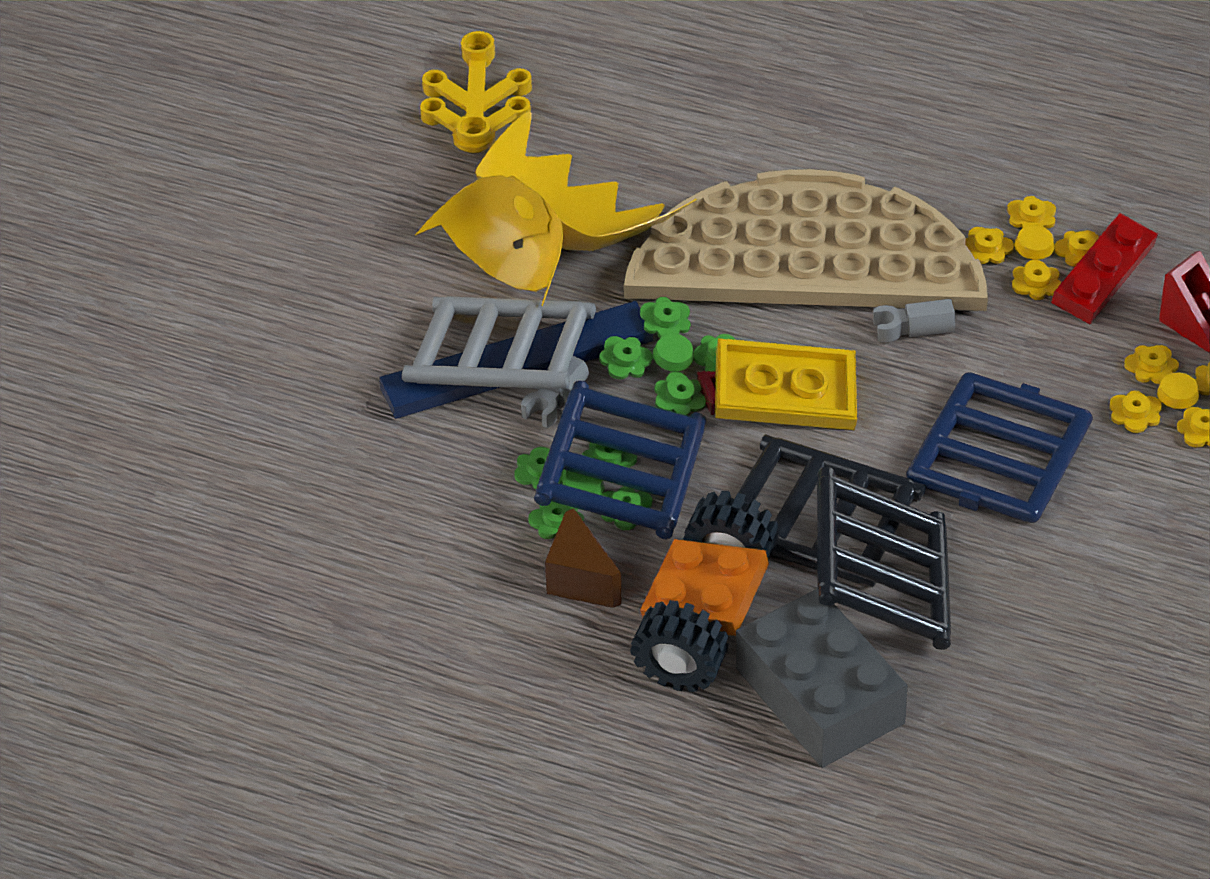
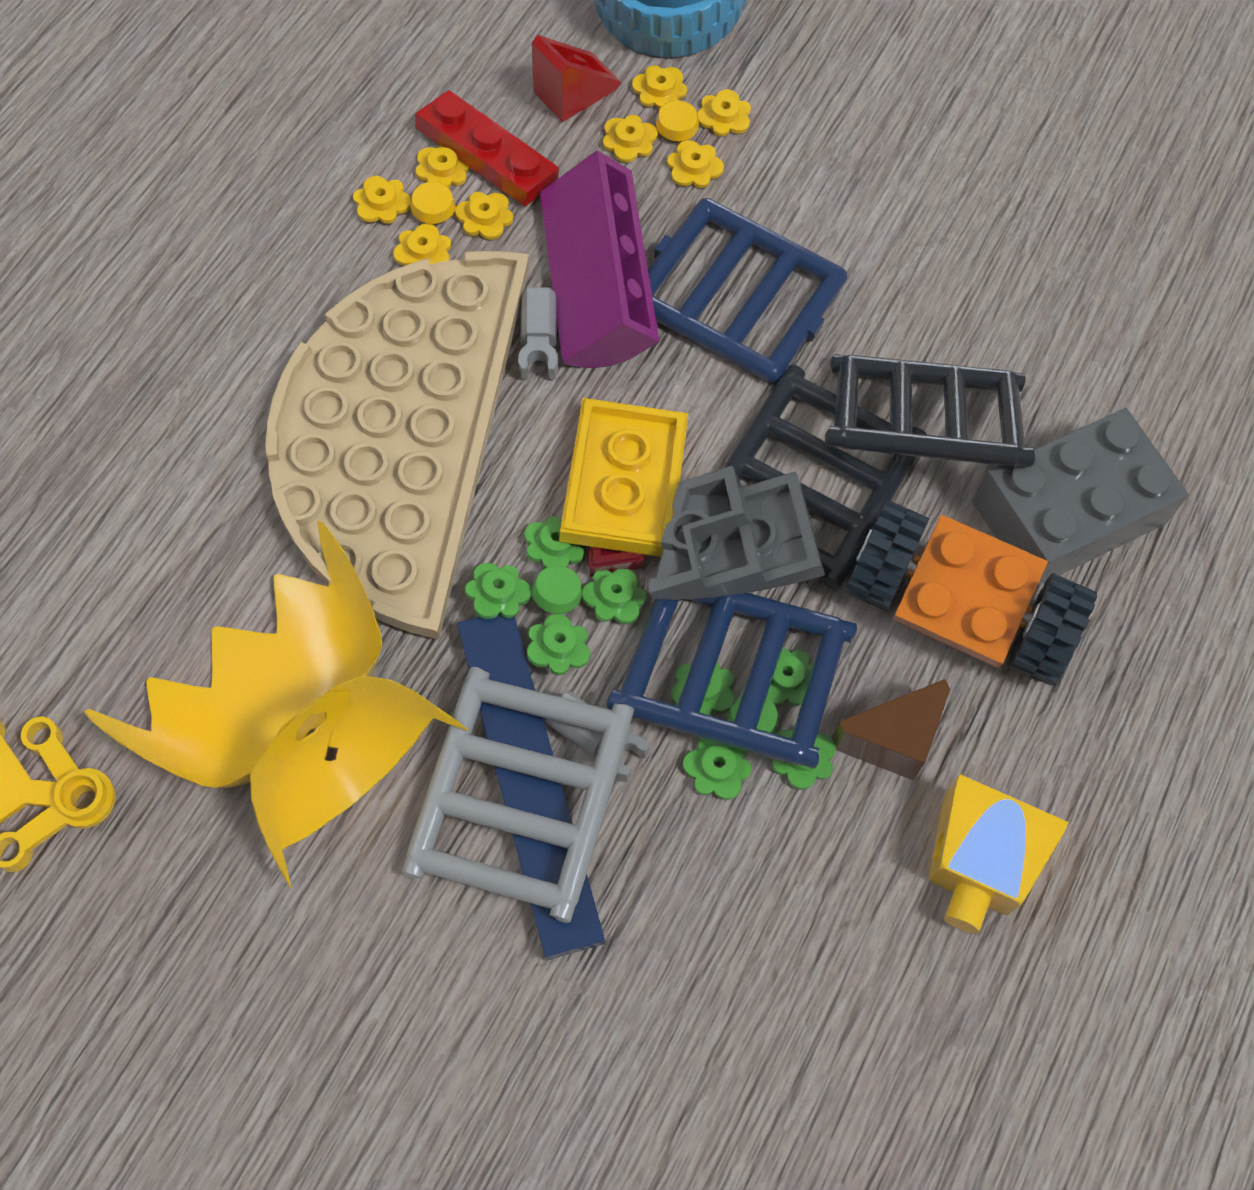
camera: 90 degrees left, 20 degrees up
none -> magenta brick [540,150,660,368]
none -> dark grey slope [648,465,825,600]
none -> yellow torso [929,774,1068,934]

